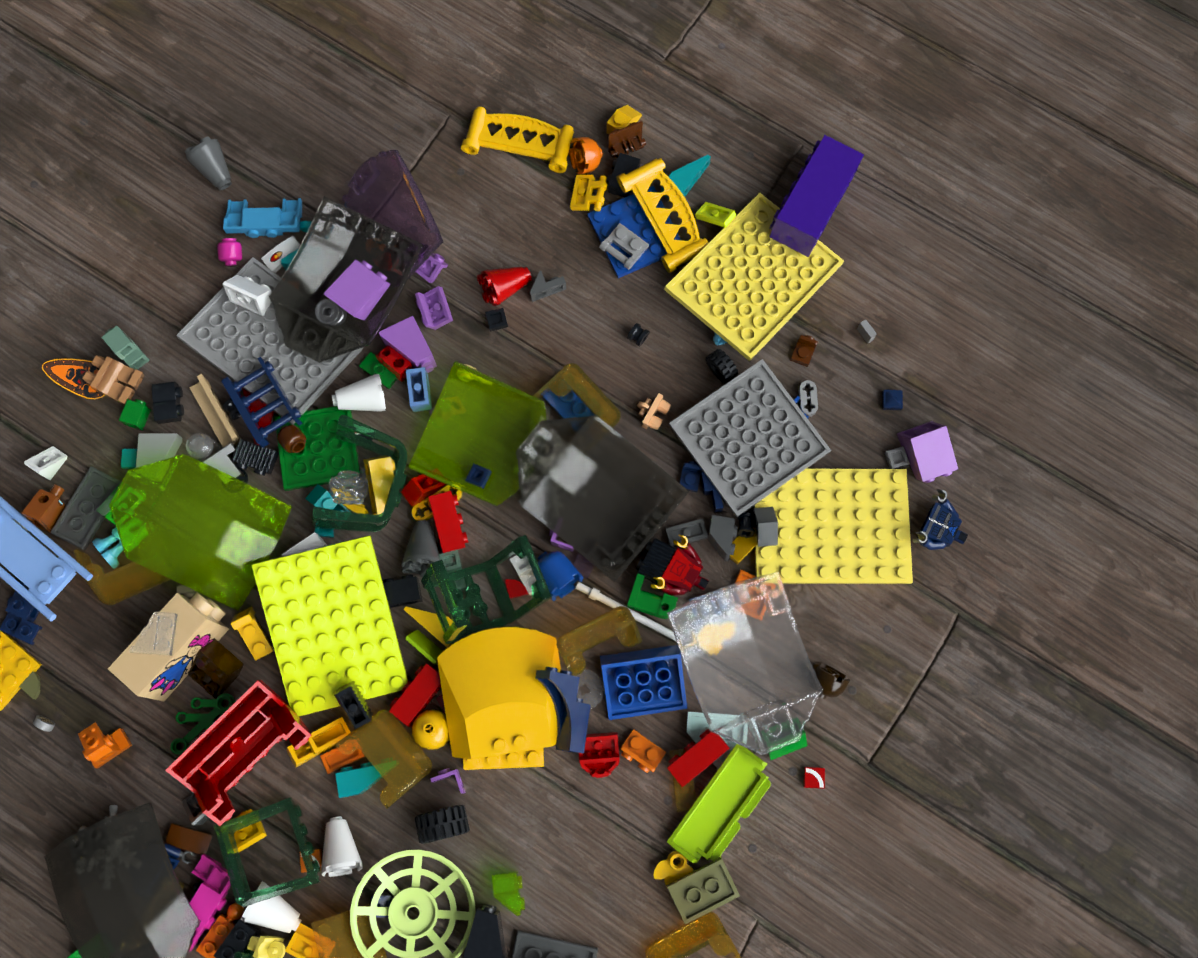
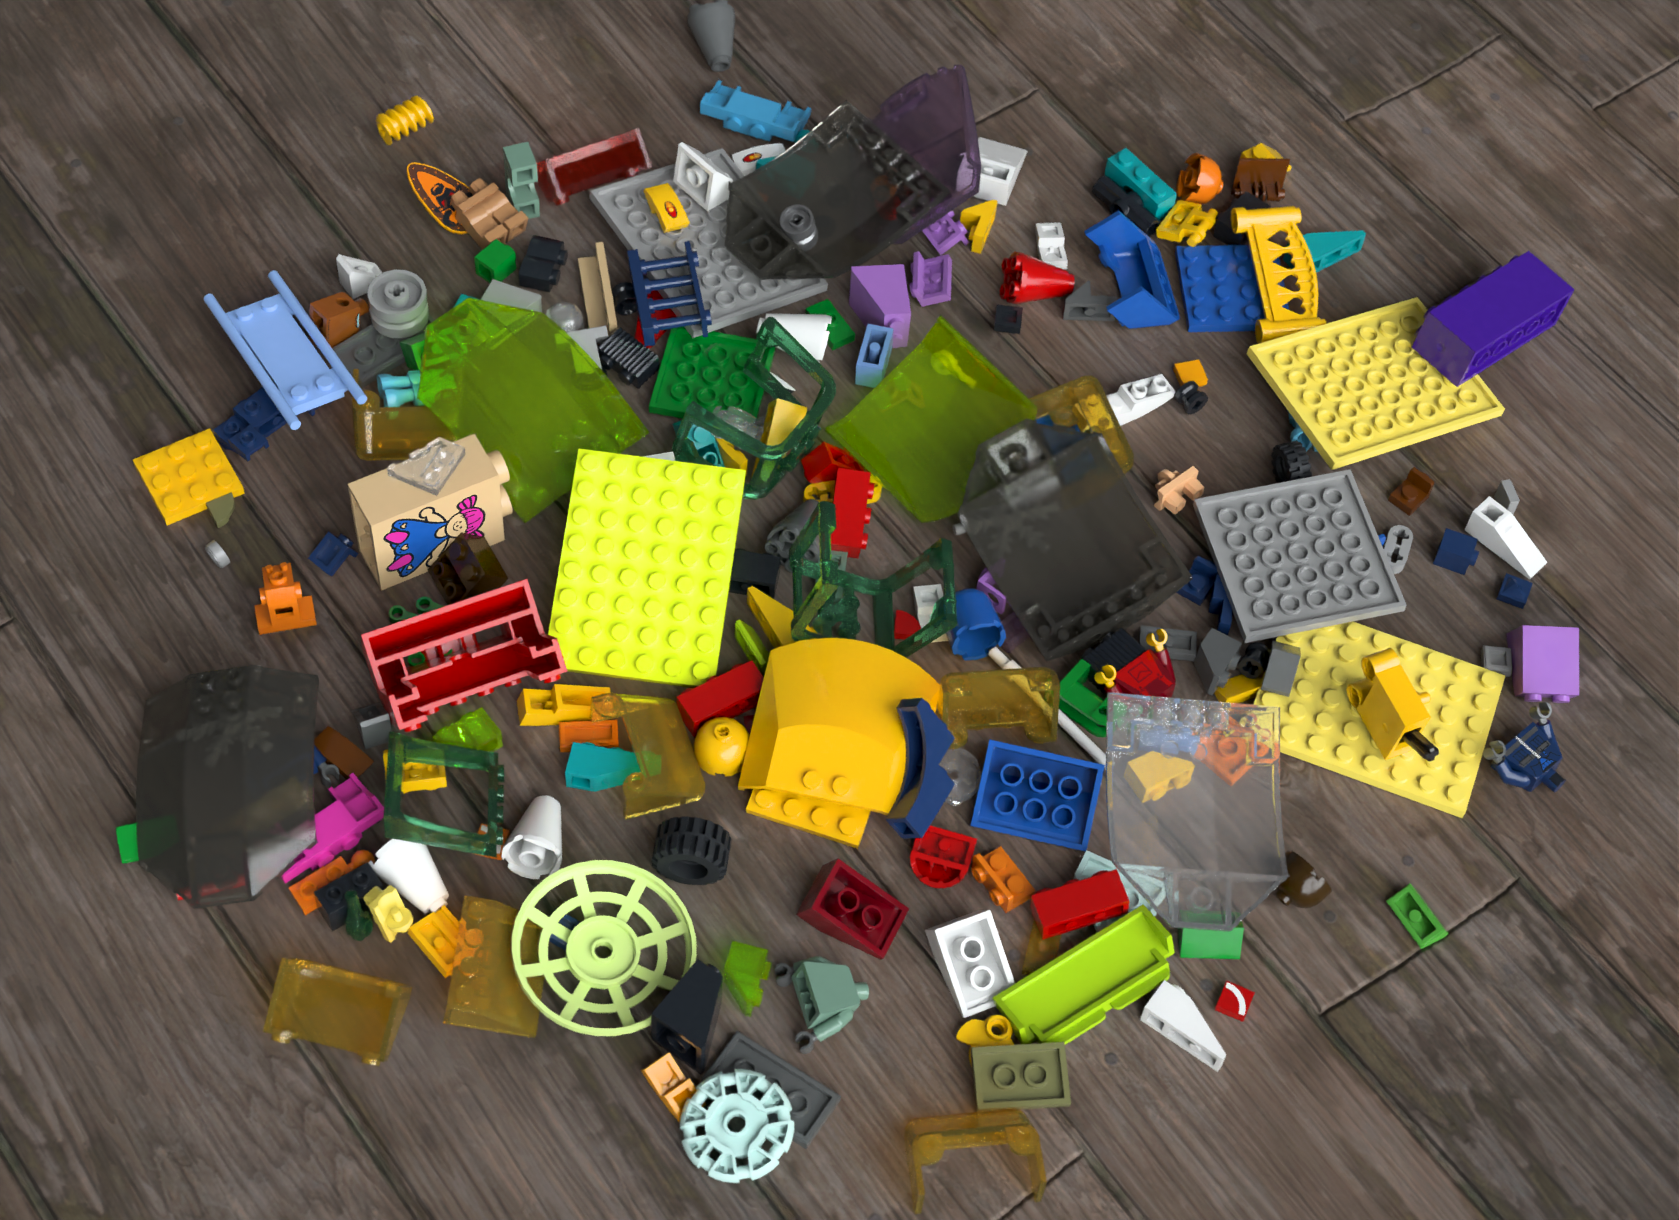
camera: 15 degrees right, 20 degrees down
dark pink head [217,238,242,266] -> none
yellow bracket [231,606,274,661] -> none
reddish brown head [277,425,307,453] -> none
medium lavender slope [324,260,390,321] -> none
black brick [334,681,373,730] -> none
red leg [376,345,413,382] -> none
medium lavender bracket [430,768,466,794] -> none
yellow piece [461,107,574,173] -> none
dark blue tile [465,463,492,489] -> none
light grey plate [599,223,649,270] -> none
neon yellow plate [695,202,736,228] -> none
none -> dark blue bracket [308,531,359,576]
none -> light grey wheel [367,270,429,339]
none -> yellow piece [376,96,433,145]
none -> clear neon green slope [432,707,503,761]
none -> clear red windscreen [537,128,652,206]
none -> yellow slope [643,183,690,233]
none -> sand green torso [774,956,869,1054]
none -> dark red slope [796,859,909,959]
none -> white slope [925,910,1015,1018]
none -> white slope [958,137,1027,206]
none -> yellow slope [960,200,998,254]
none -> white slope [1035,223,1068,269]
none -> white slope [1072,374,1176,431]
none -> blue windscreen [1085,211,1180,329]
none -> black piece [1092,175,1161,237]
none -> teal arch [1104,148,1177,221]
none -> white slope [1140,980,1226,1072]
none -> light orange tile [1173,359,1208,387]
none -> yellow piece [1346,648,1439,761]
none -> bright green slope [1386,884,1449,949]
none -> dark blue brick [1433,528,1479,575]
none -> white slope [1465,496,1547,580]

